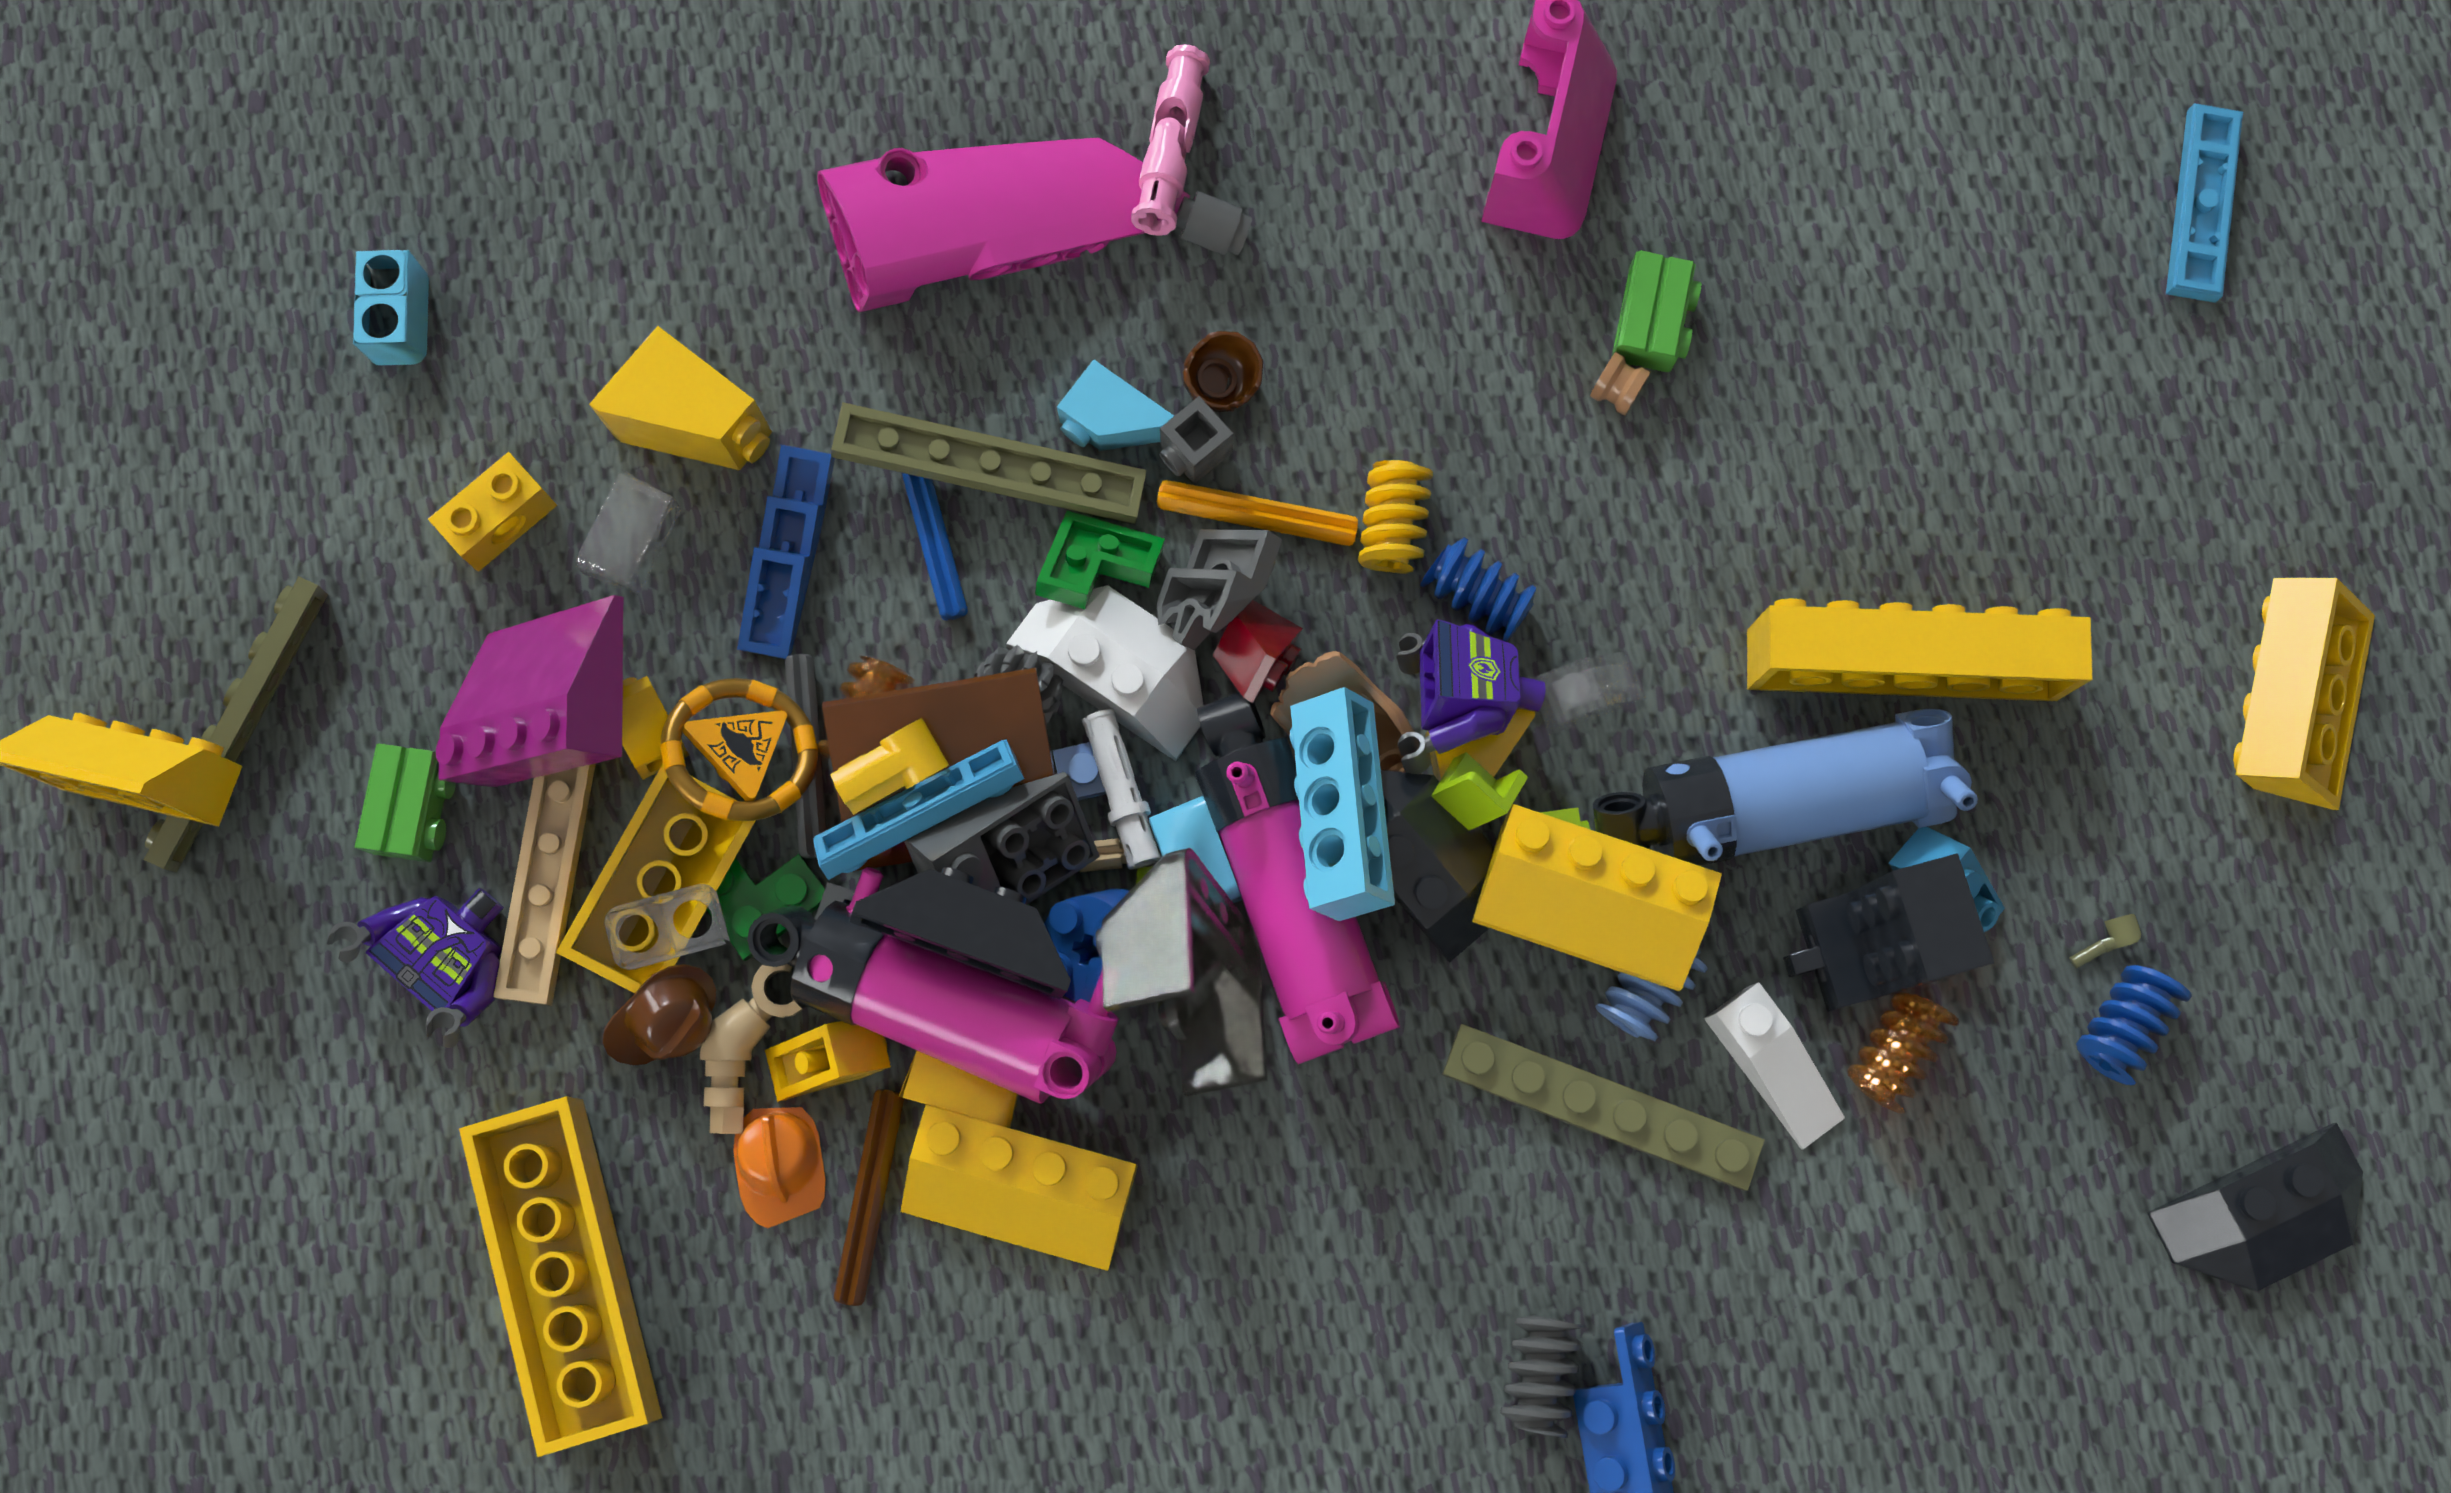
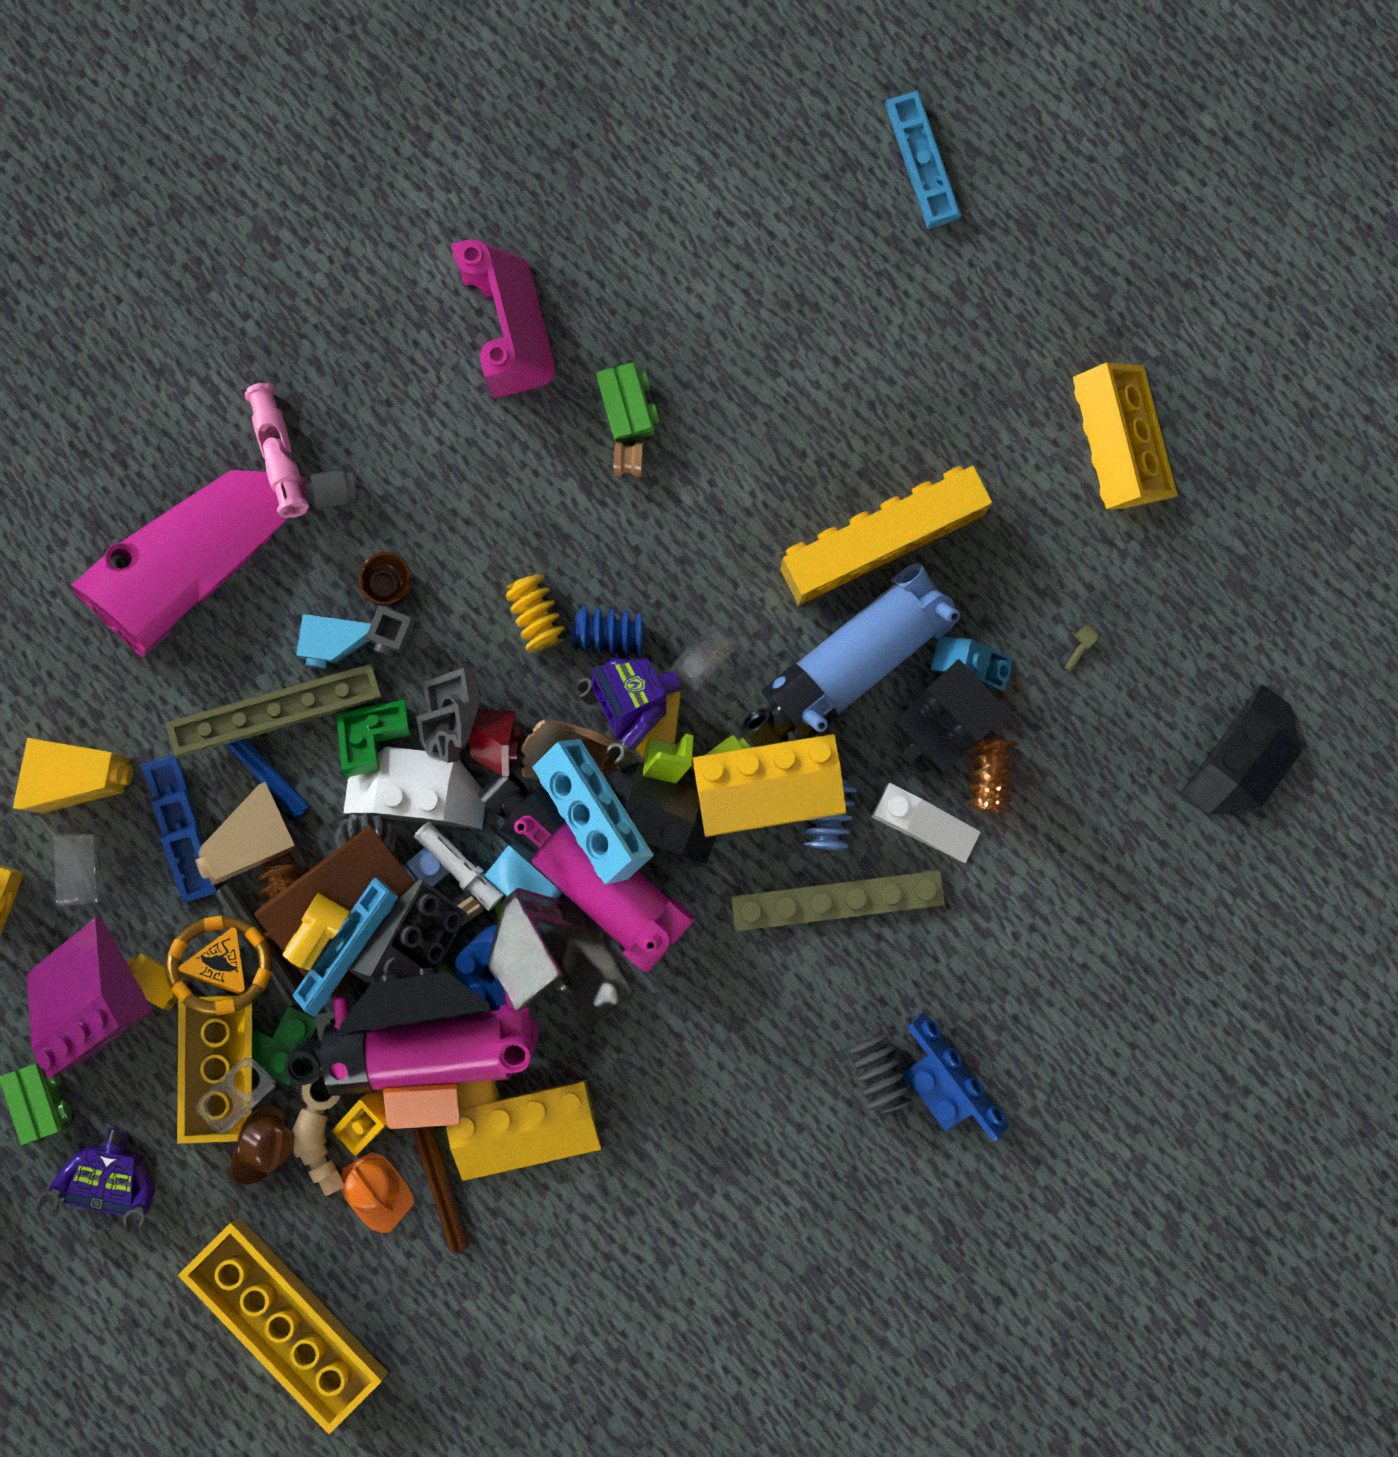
camera: 25 degrees left, 5 degrees up
tan plate [493,763,596,1006] -> none
light orange axle [1157,480,1358,546] -> none
blue piece [2076,965,2192,1085] -> none
none -> tan slope [195,782,295,885]
none -> orange slope [383,1083,460,1129]

